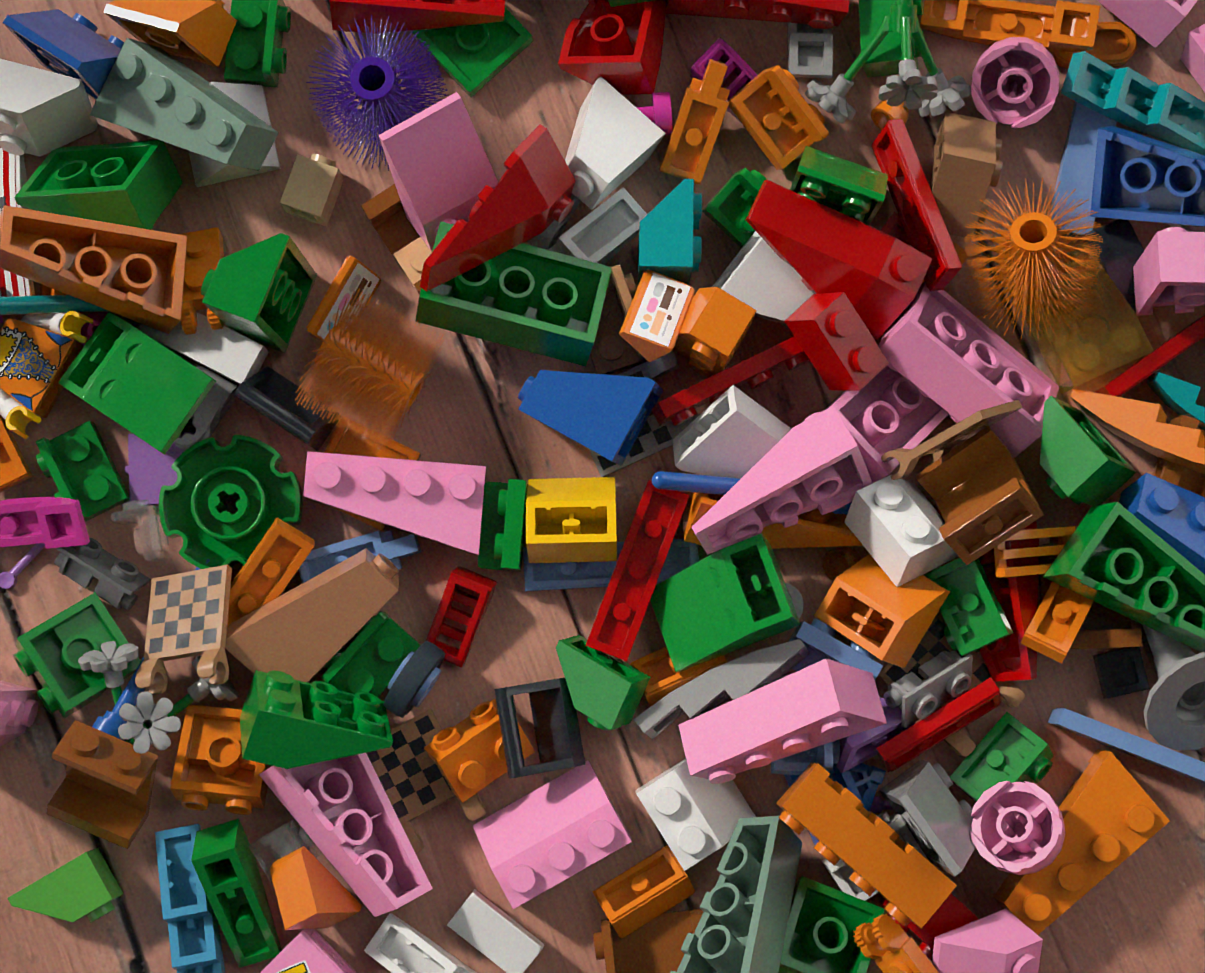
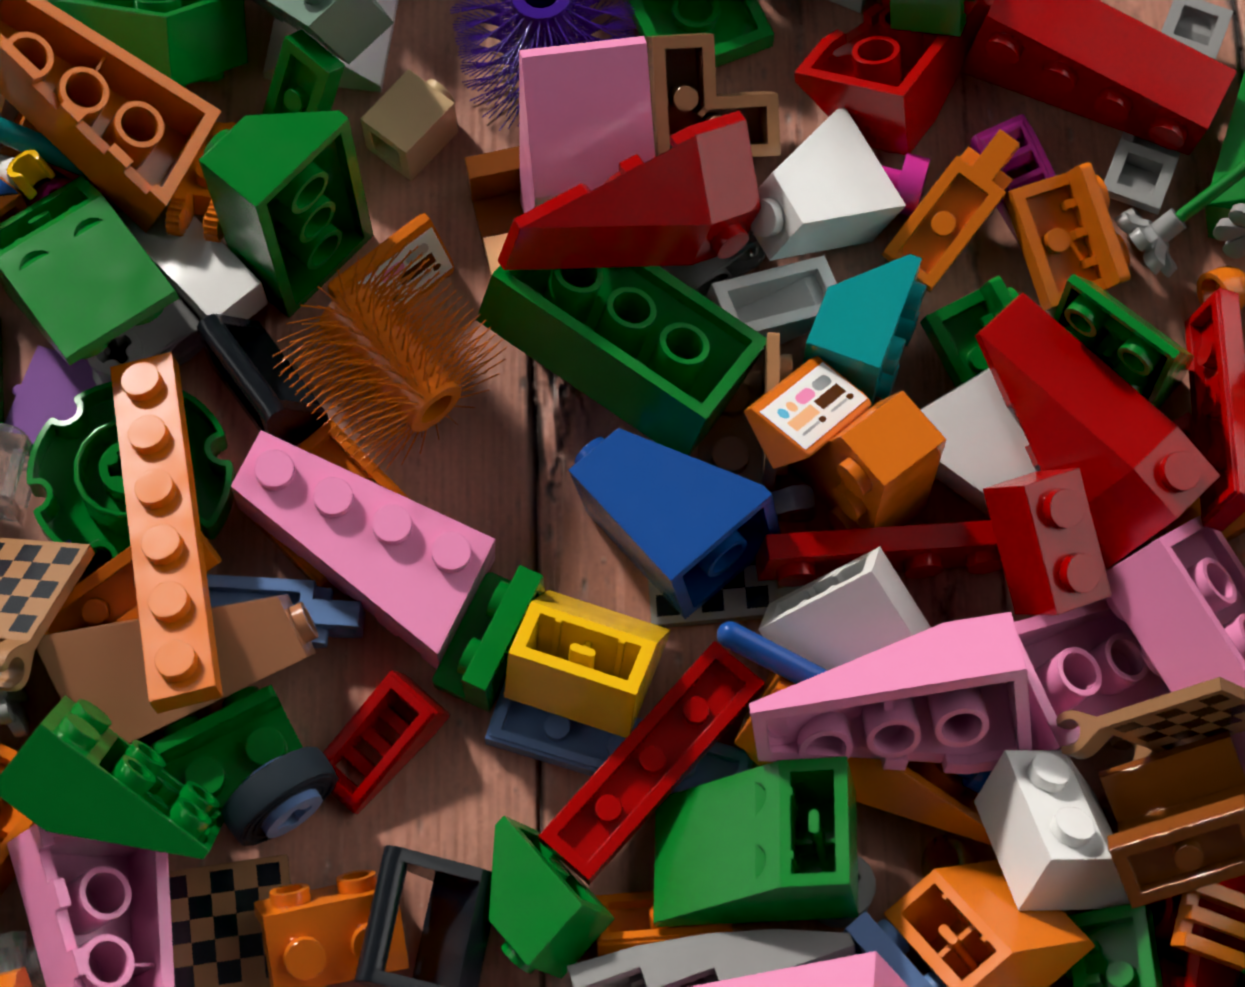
camera: 20 degrees right, 15 degrees down
none -> orange plate [110,351,223,714]
none -> green plate [262,29,345,114]
none -> medium nougat brick [646,33,781,157]

